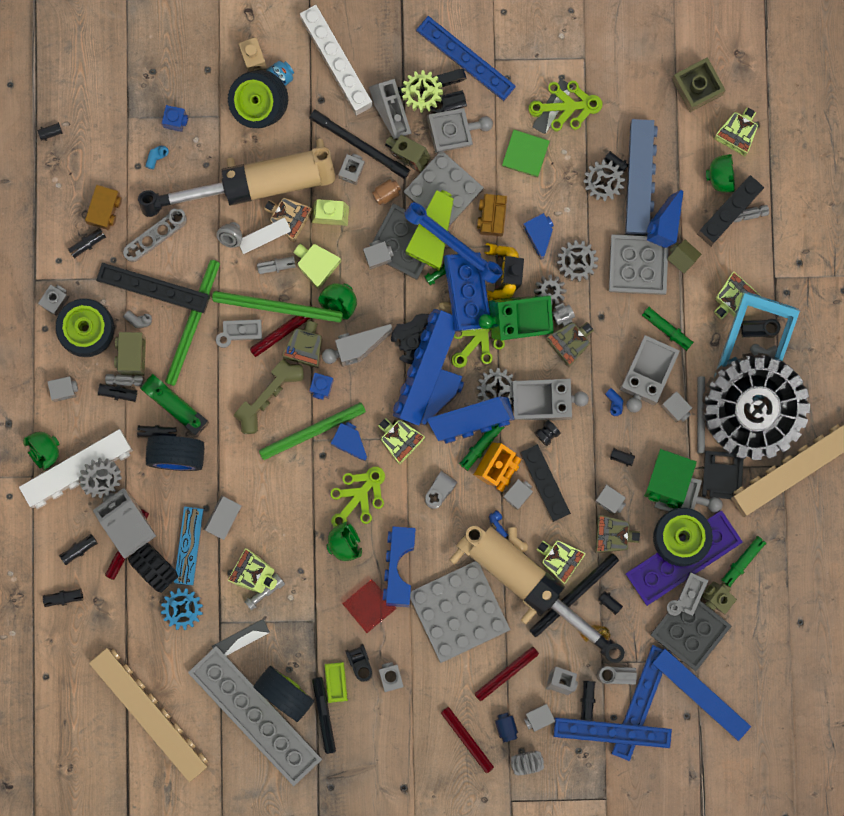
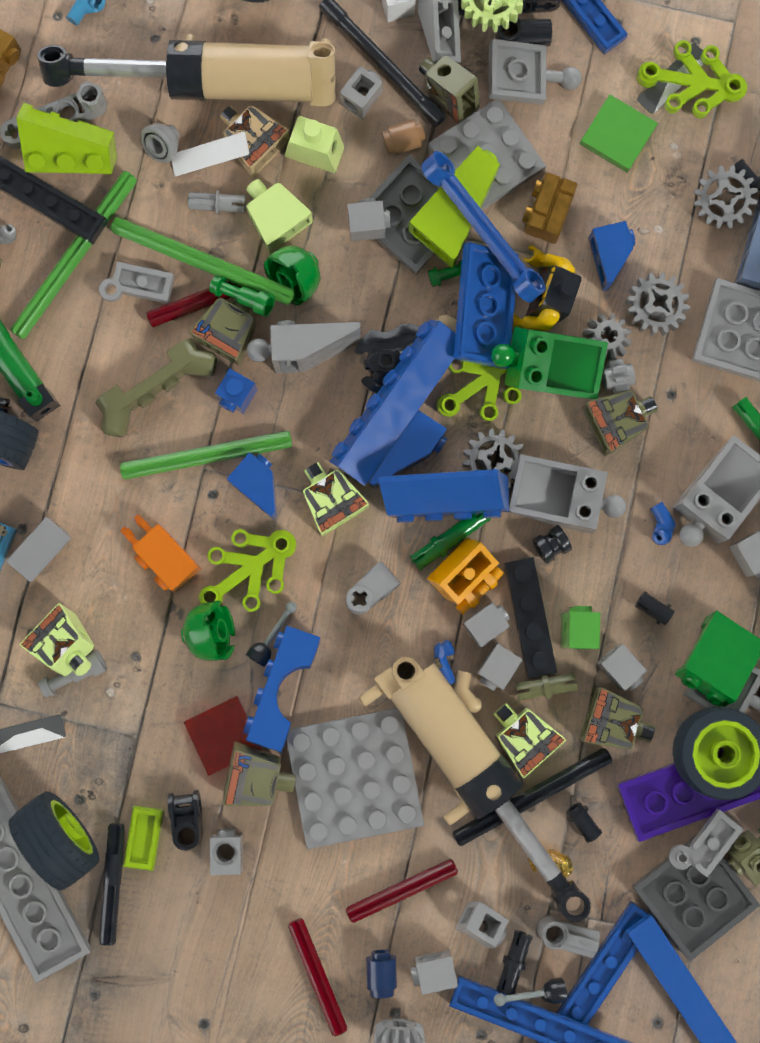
camera: 10 degrees right, 0 degrees up
none -> lime wedge [16,103,117,174]
none -> orange hinge [120,513,202,592]
none -> green piece [209,276,275,317]
none -> olive torso [223,741,296,806]
none -> hinge [245,601,297,668]
none -> light grey brick [476,643,523,691]
none -> hinge [494,977,567,1006]
none -> olive pin [515,672,578,702]
none -> bright green brick [560,606,601,650]

